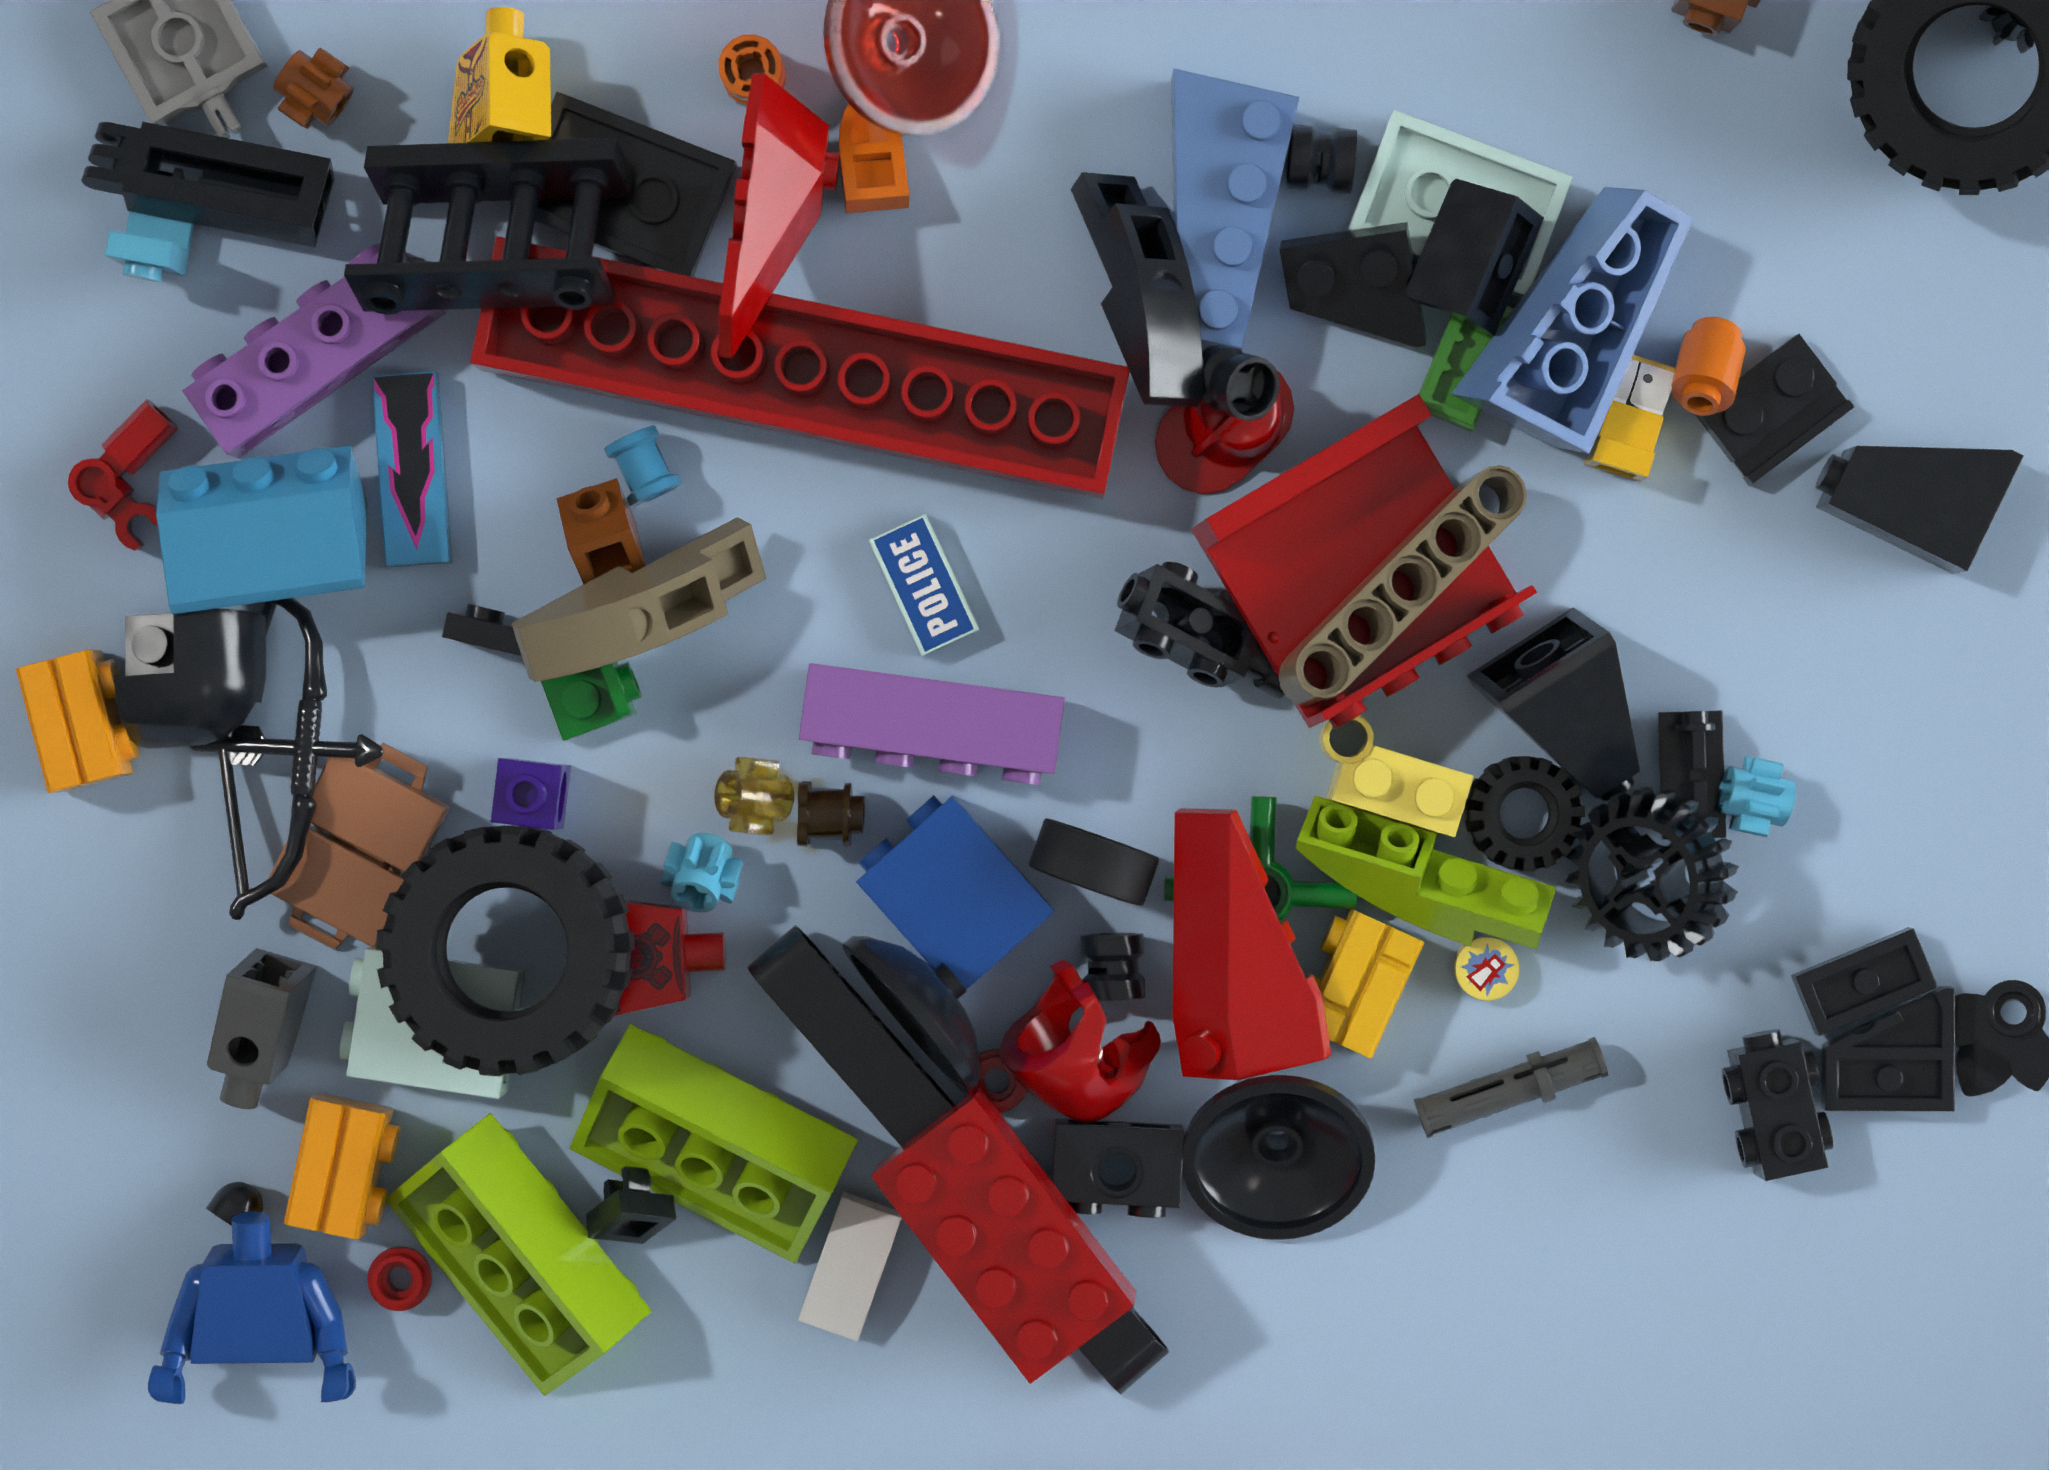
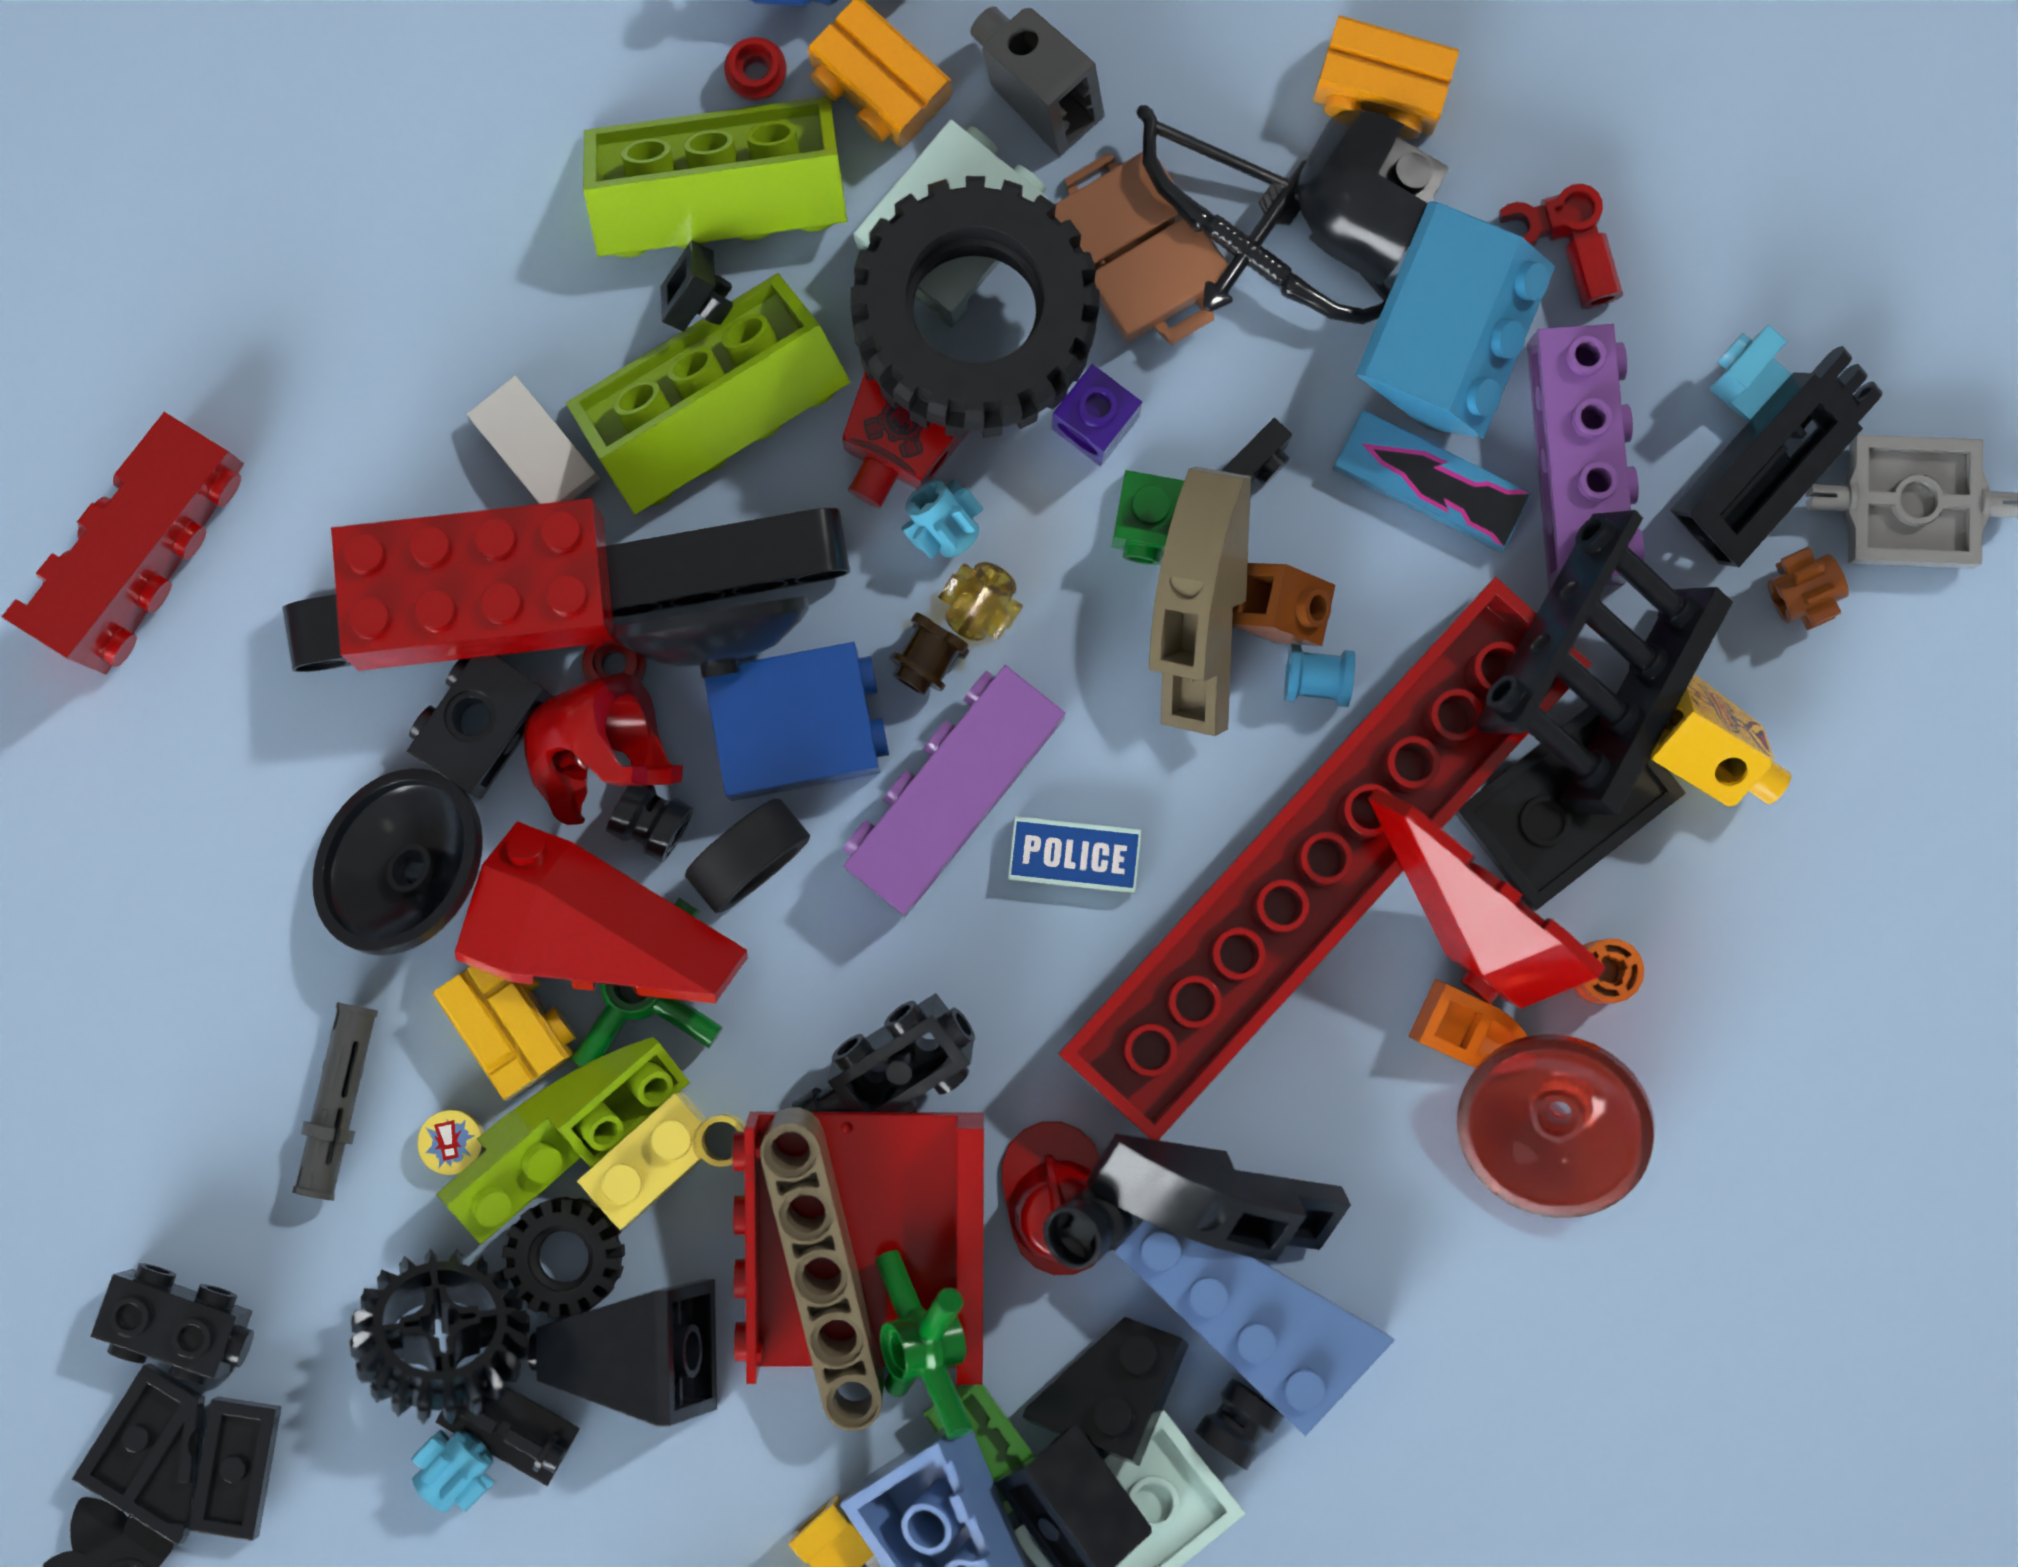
camera: 120 degrees right, 5 degrees down
none -> green bar [875,1250,972,1440]

